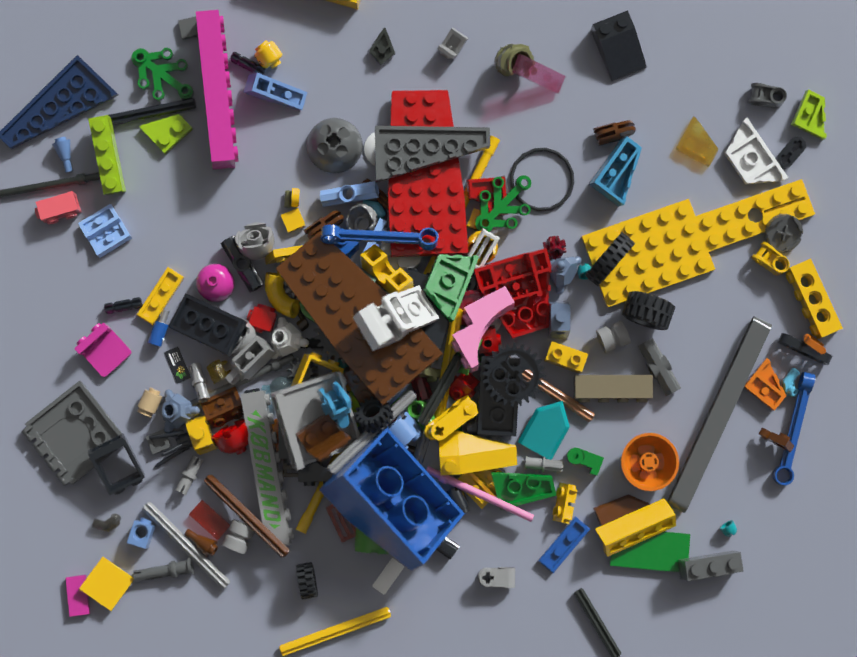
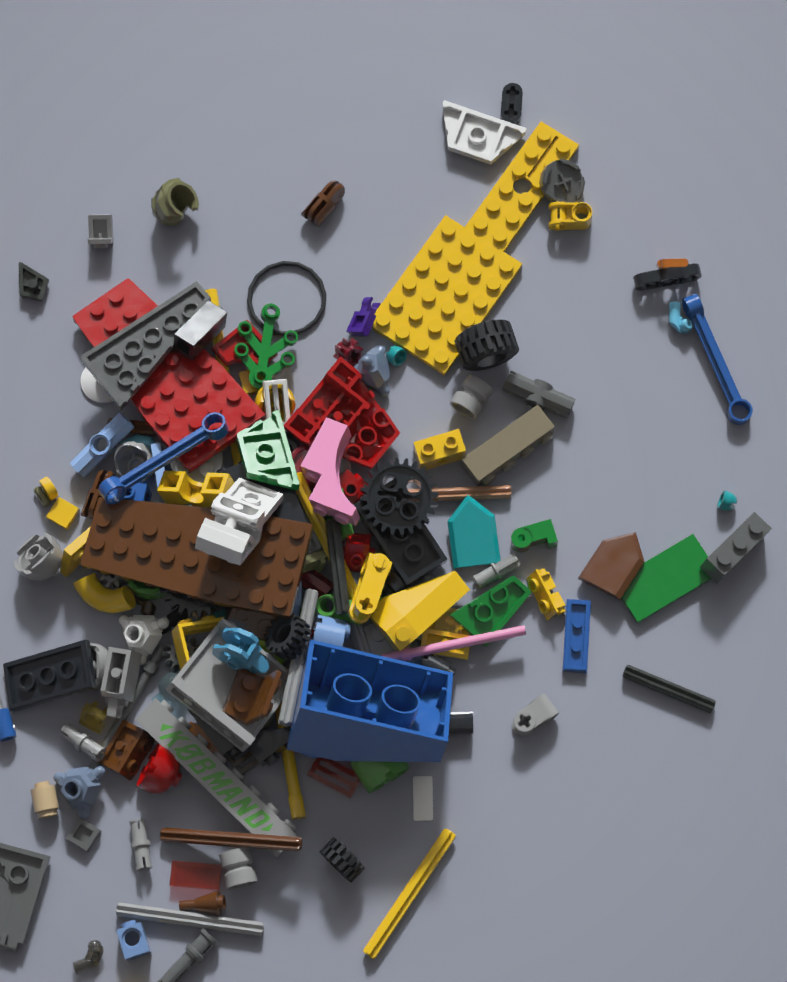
camera: 30 degrees left, 10 degrees down
black window [88,433,145,495] -> none
black plant [149,430,193,468] -> none
black sticker [165,347,191,383] -> none
yellow torso [186,415,218,455] -> none
dark pink cylinder [196,264,235,302] -> none
black piece [220,235,264,293] -> none
red brick [247,304,278,334] -> none
dark grey piece [307,118,363,173] -> none
clear pink tile [512,54,566,94] -> none
sand blue torso [548,302,570,339] -> none
black tyre [585,232,635,286] -> none
dark azure wedge [589,136,642,207] -> none
black slope [590,10,647,81] -> none
yellow panel [596,499,676,557] -> none
orange piece [621,433,679,491] -> none
dark grey beam [667,316,772,513] -> none
clear yellow wing [676,116,719,167] -> none
orange wing [744,358,786,411] -> none
dark grey piece [748,83,787,108] -> none
reddish brown plate [759,428,794,452] -> none
yellow brick [786,259,843,339] -> none
lime wing [791,89,827,140] -> none
none -> brick [173,301,227,361]
none -> dark purple plate [346,297,381,337]

